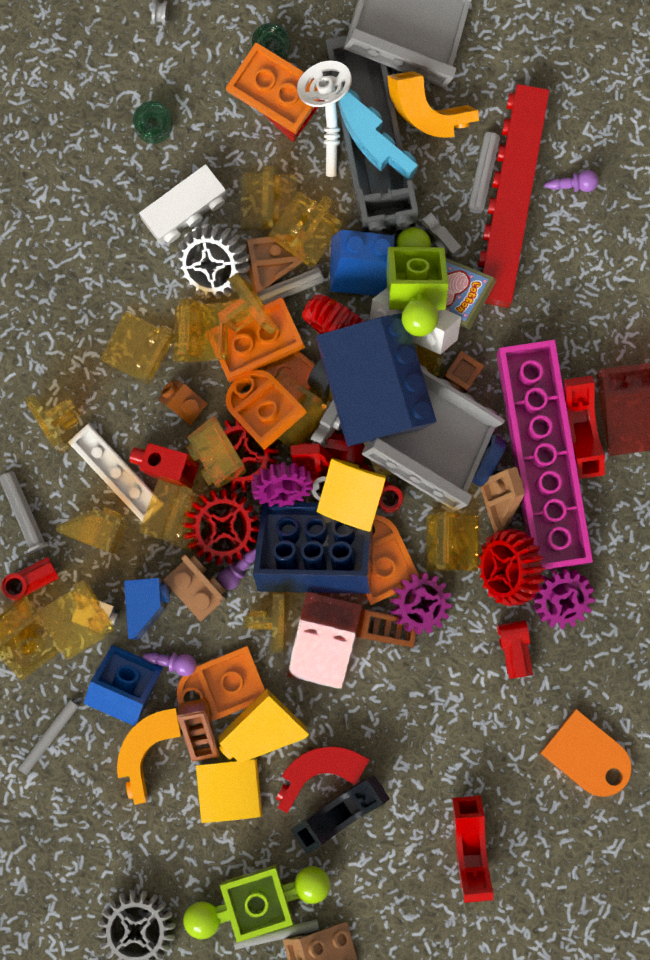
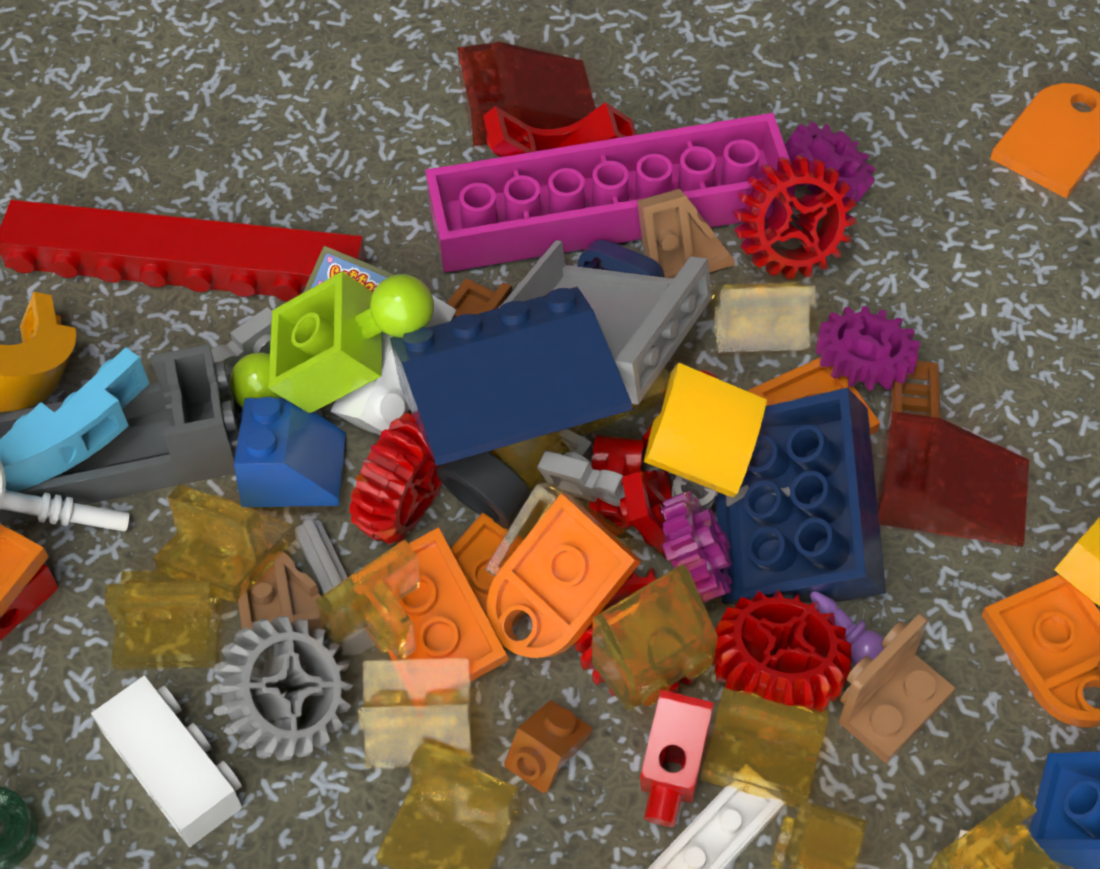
camera: 90 degrees left, 25 degrees down
blue slope [124,578,170,640] -> none
medium lavender bar [143,652,197,676] -> none
clear yellow bracket [243,594,286,653] -> none
light grey axle [468,132,500,212] -> none
red piece [497,620,533,679] -> none
medium lavender bar [545,170,599,192] -> none

